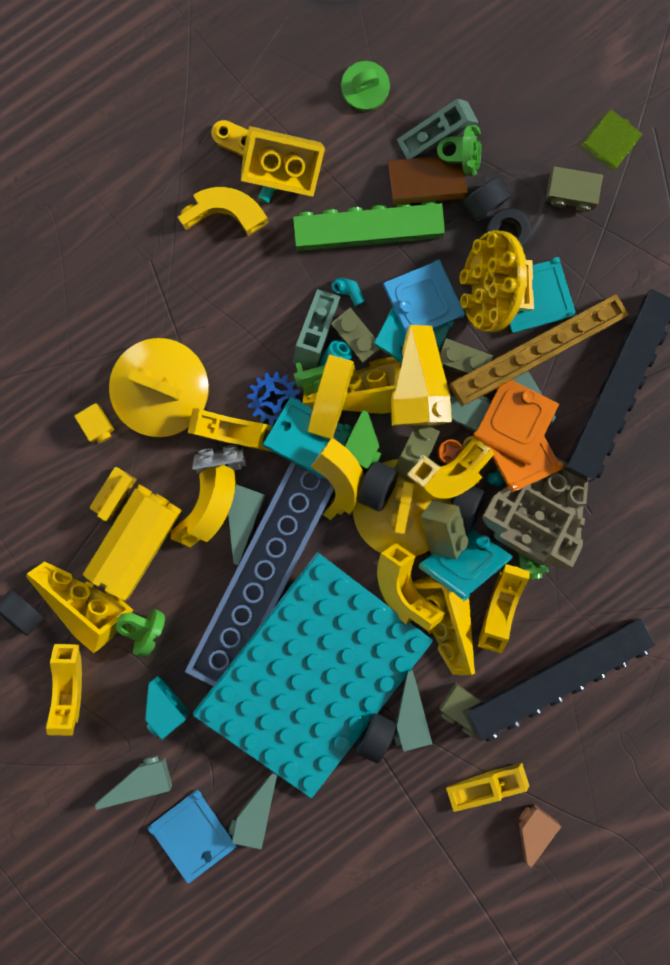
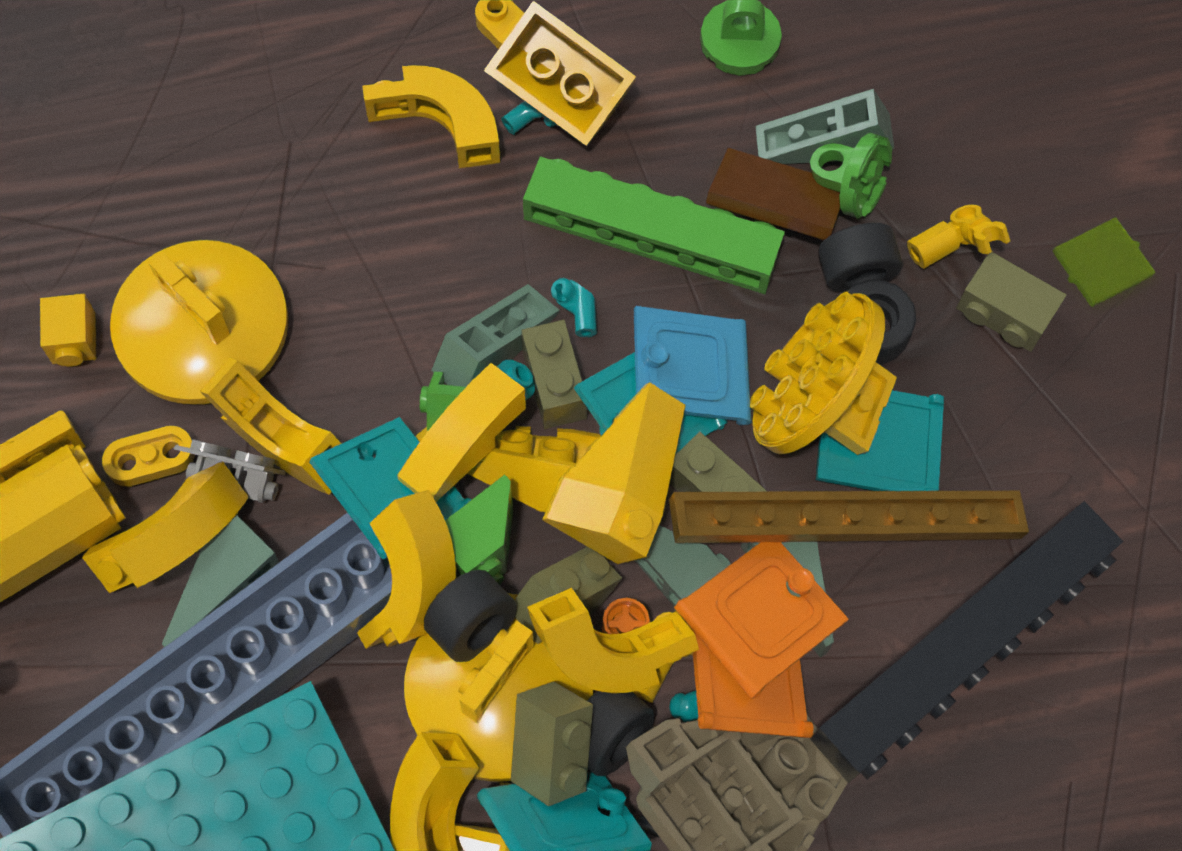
camera: 20 degrees right, 20 degrees down
blue gear [247,372,301,426] -> none
none -> yellow plate [102,426,195,486]
none -> yellow bar [907,205,1010,269]

